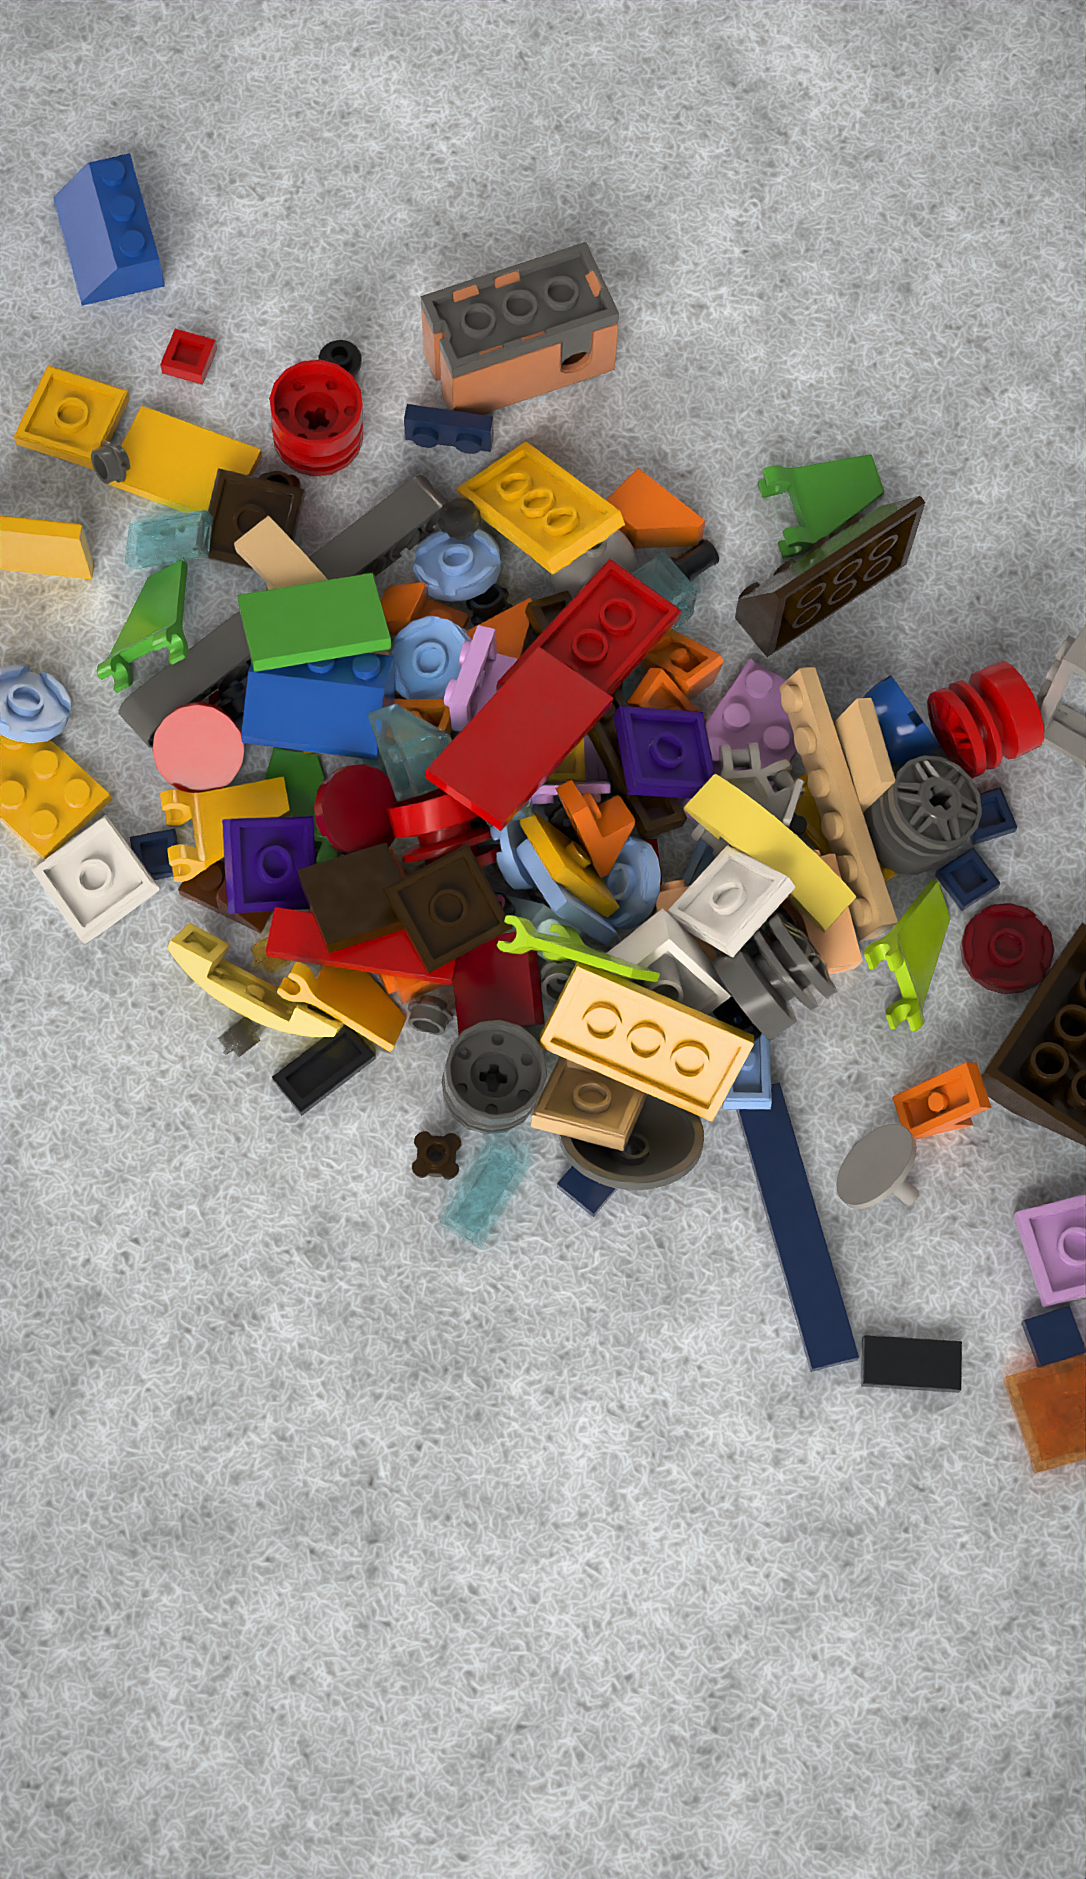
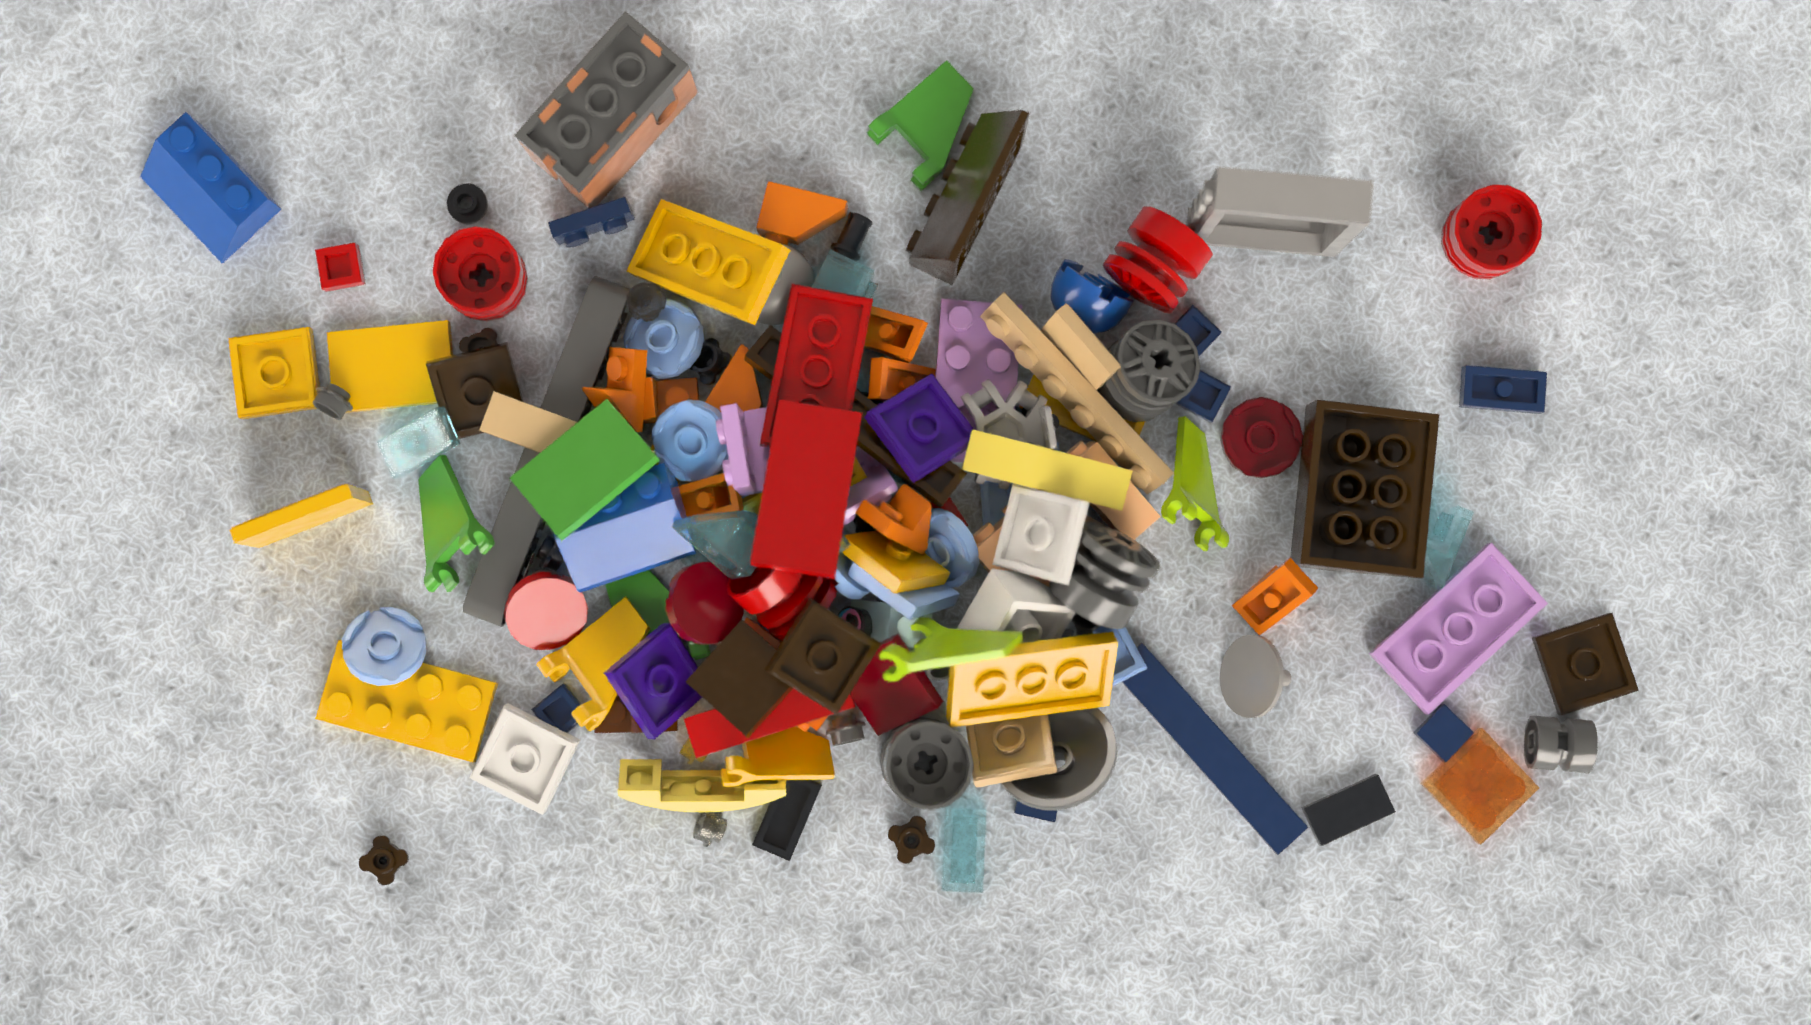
camera: 25 degrees left, 15 degrees up
none -> orange slope [582,347,647,432]

